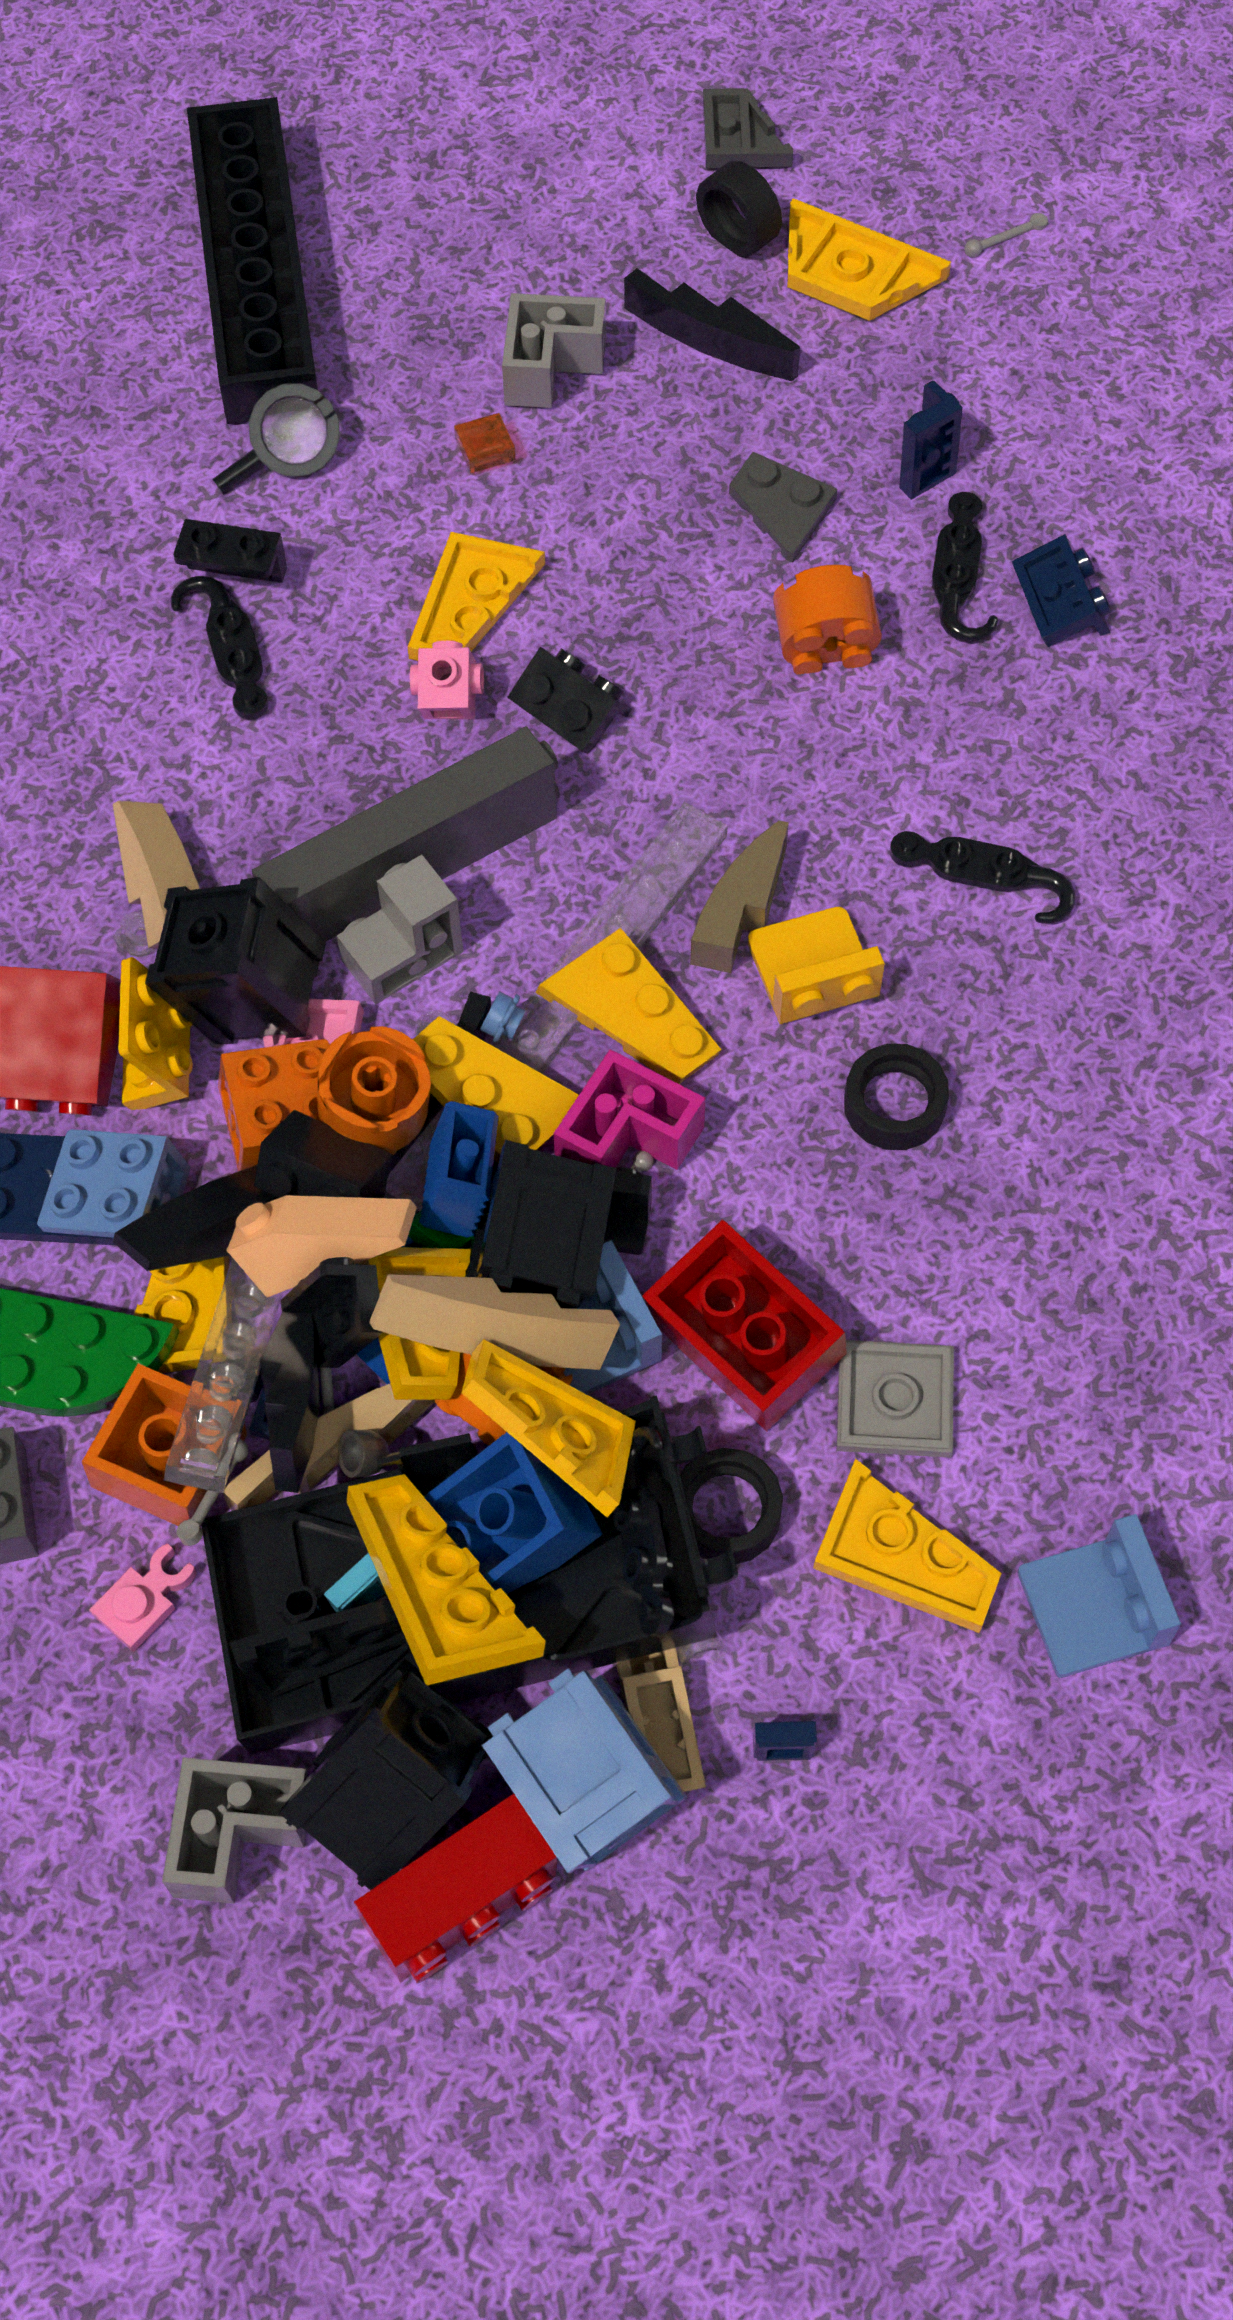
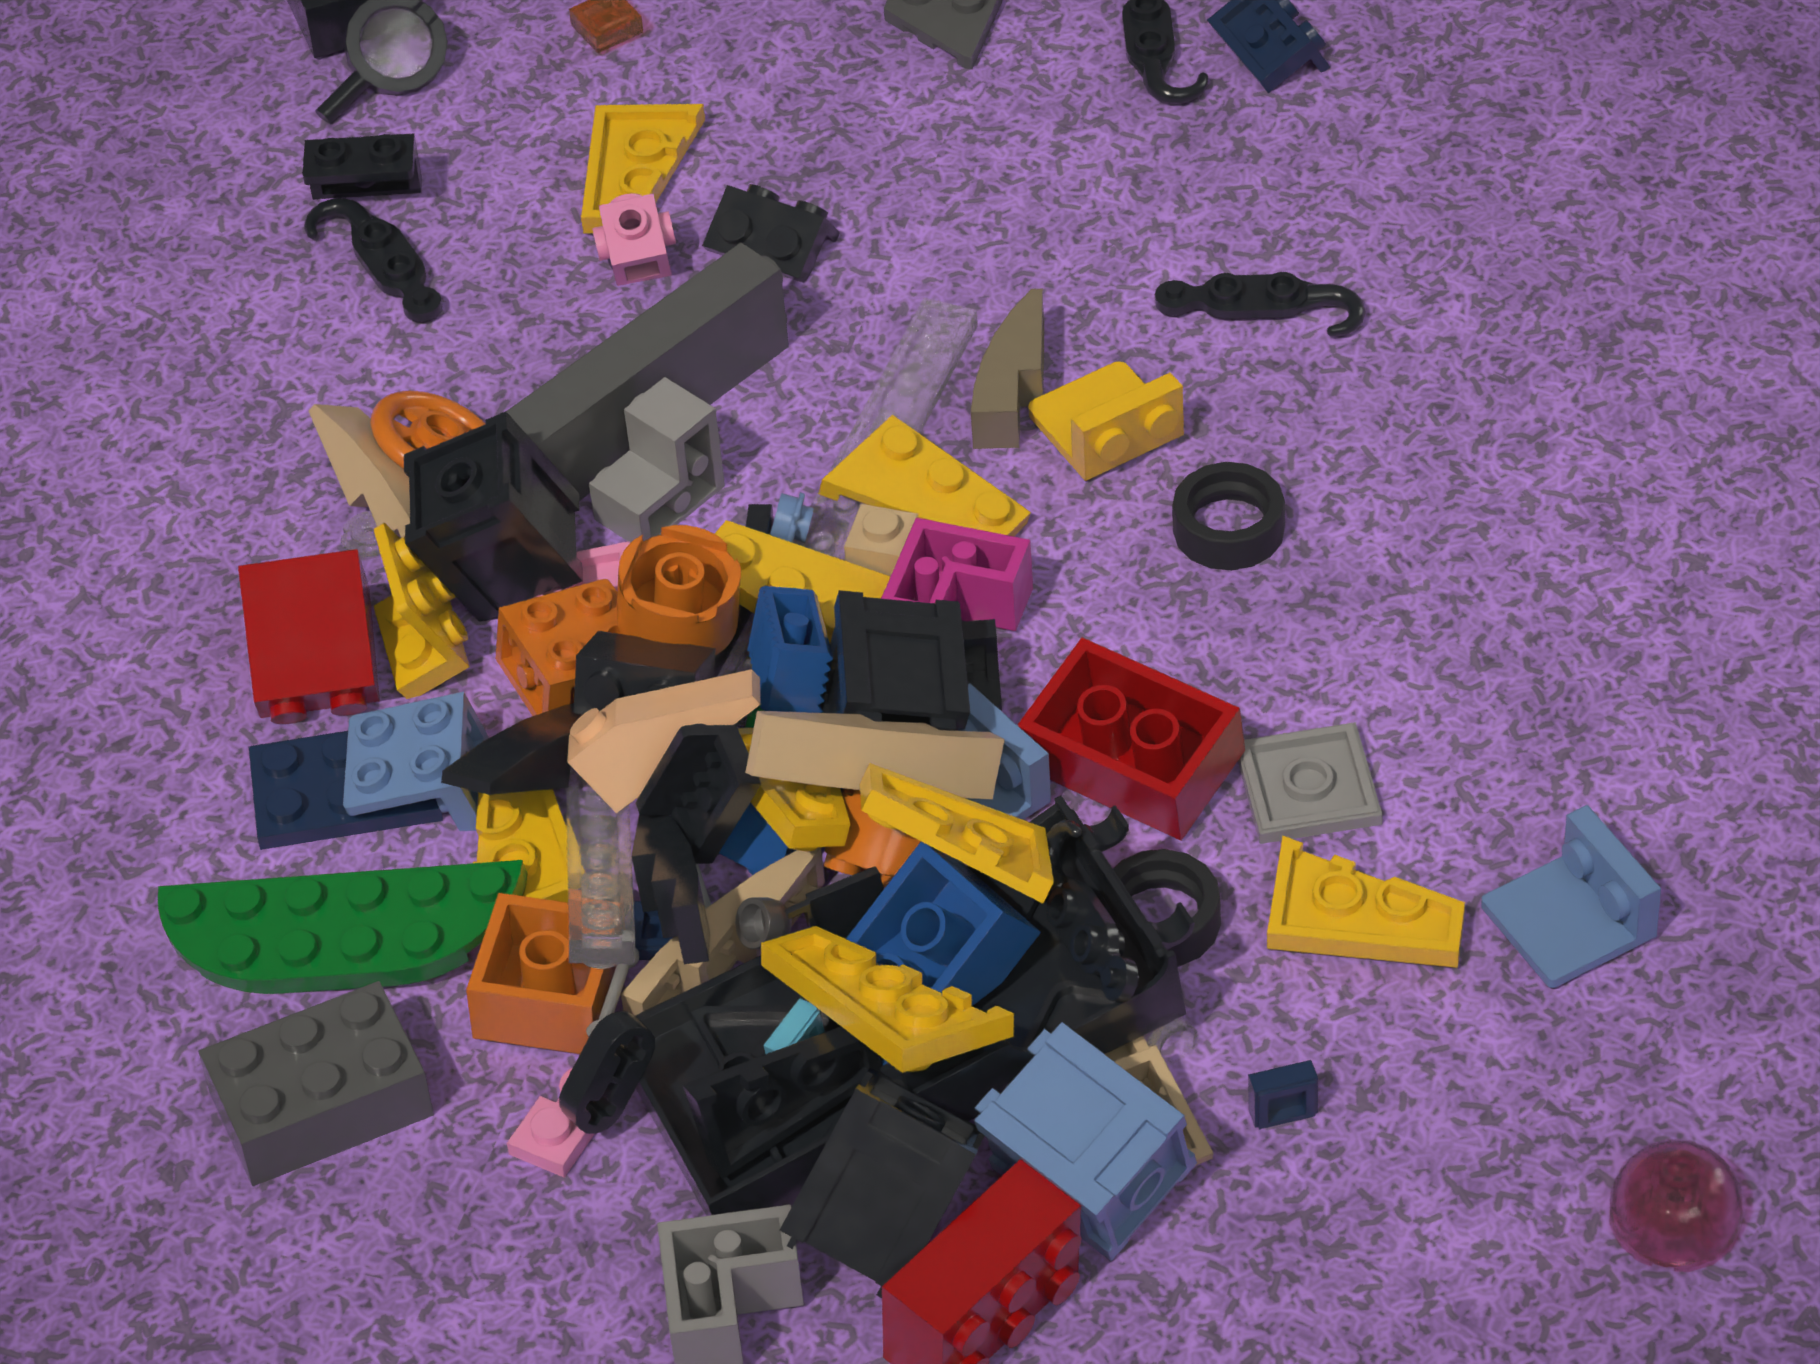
camera: 10 degrees left, 15 degrees down
orange brick [773,564,882,675] -> none
none -> orange plate [370,390,485,469]
none -> black beam [559,1011,655,1134]
none -> tan brick [844,504,918,576]
none -> clear pink cylinder [1609,1139,1743,1272]

